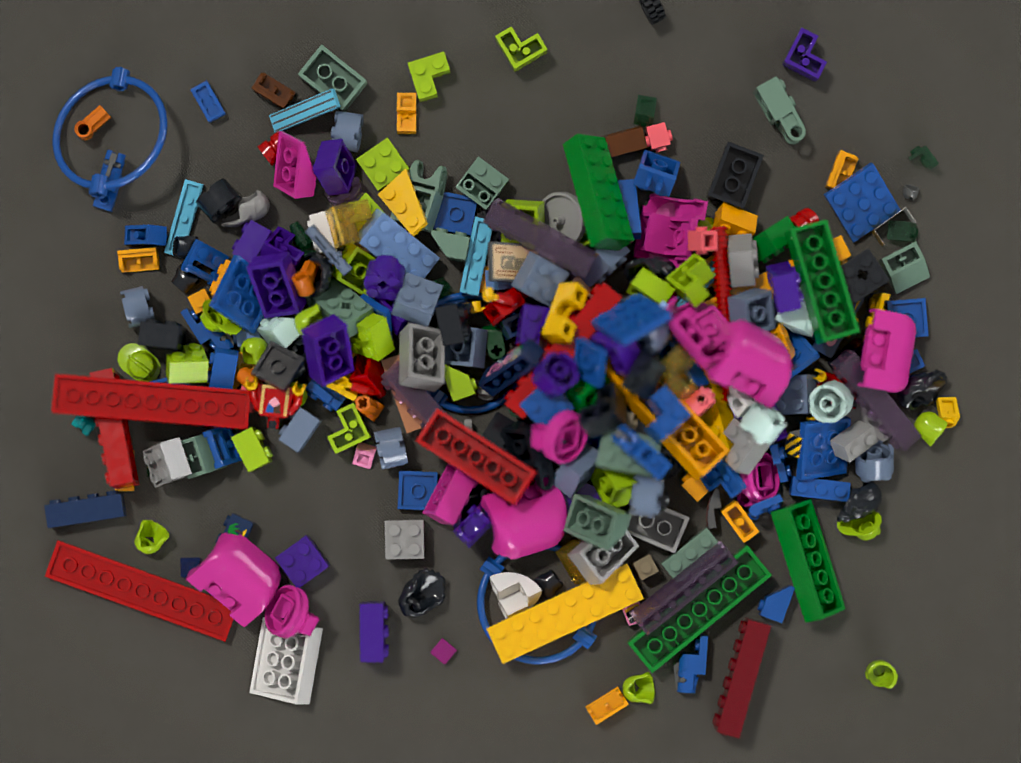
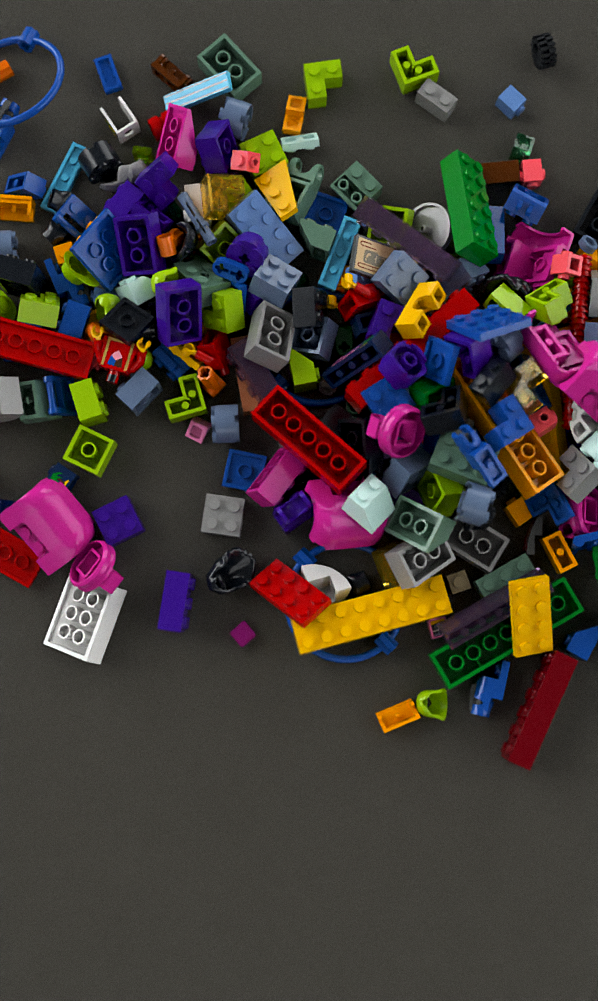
camera: 10 degrees right, 5 degrees down
none -> lime brick [62,424,118,478]
none -> white piece [100,96,141,144]
none -> clear neon green plate [132,146,154,163]
none -> dark purple brick [135,151,179,211]
none -> blue beam [212,257,250,284]
none -> coral brick [230,150,261,173]
none -> red plate [249,558,332,629]
none -> light aqua plate [280,132,320,153]
none -> light aqua slope [341,473,395,534]
none -> light grey brick [415,78,458,123]
none -> medium blue brick [495,84,527,120]
none -> yellow plate [508,574,553,658]
none -> sand blue tile [578,235,598,254]

